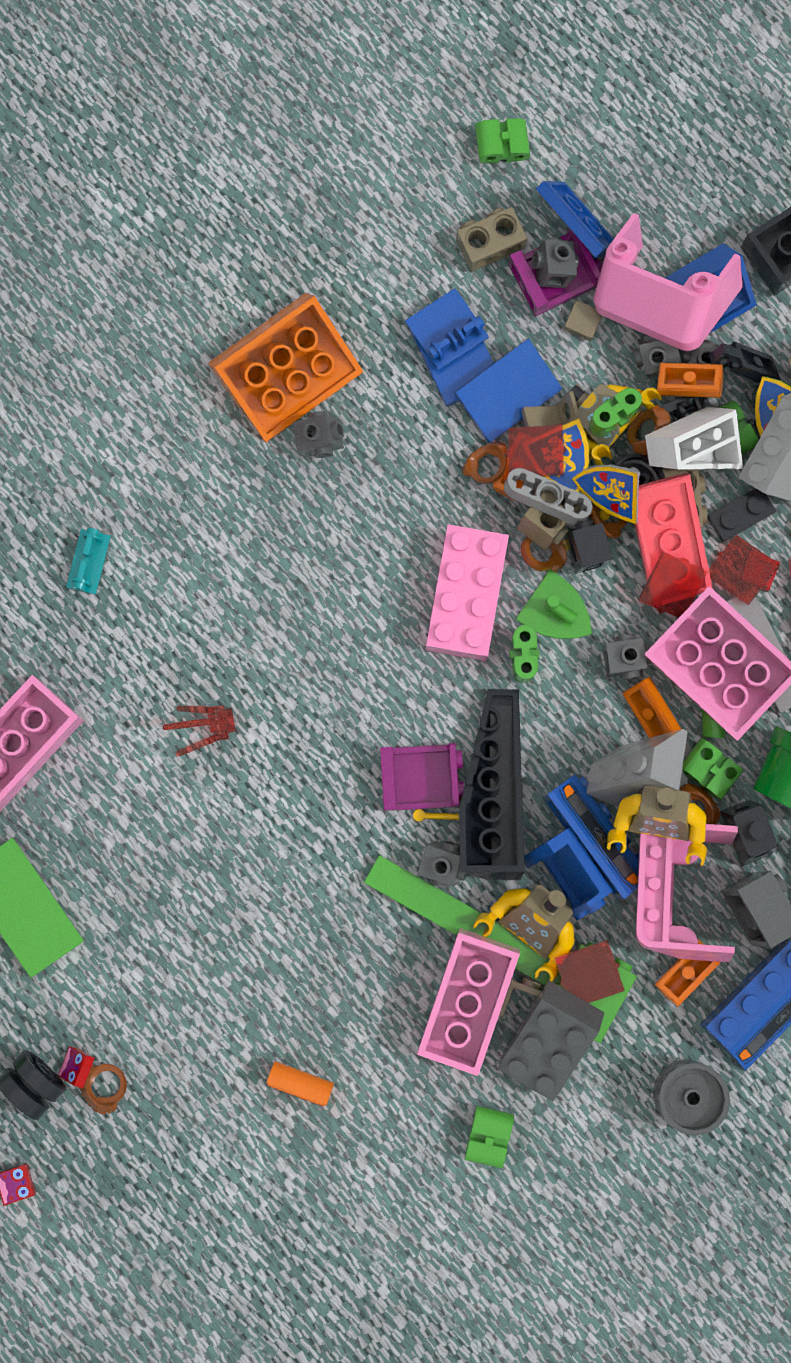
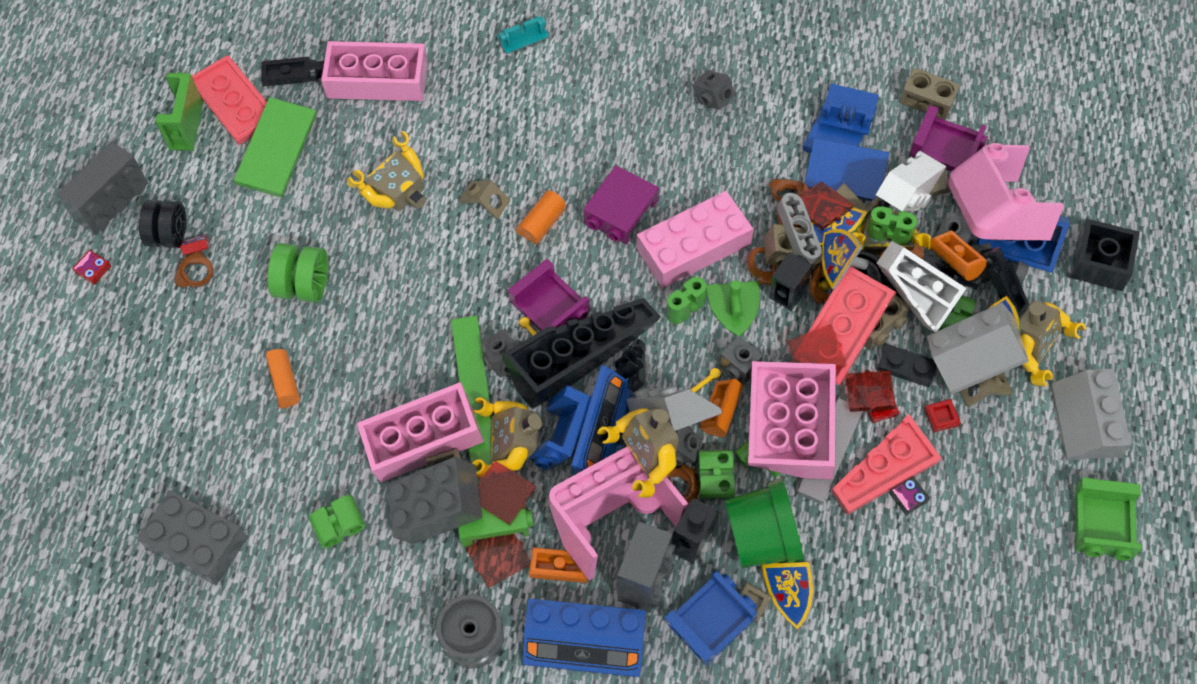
camera: 55 degrees right, 20 degrees down
clear red plant [162,705,236,757] -> none
orange slope [208,293,364,442] -> none
bright green piece [475,118,530,163] -> none
dark grey brick [532,237,578,288] -> none
blue tile [536,181,614,258] -> none
none -> dark grey brick [137,490,248,586]
none -> bright green wheel [268,243,328,303]
none -> torso [347,131,426,211]
none -> dark tan bracket [459,180,510,219]
none -> clear red piece [465,534,531,589]
none -> orange brick [516,190,566,245]
none -> magenta panel [583,165,659,245]
none -> black piece [615,339,645,392]
none -> yellow hinge [690,368,721,393]
none -> white wedge [876,151,946,211]
none -> dark grey tile [1014,261,1029,285]

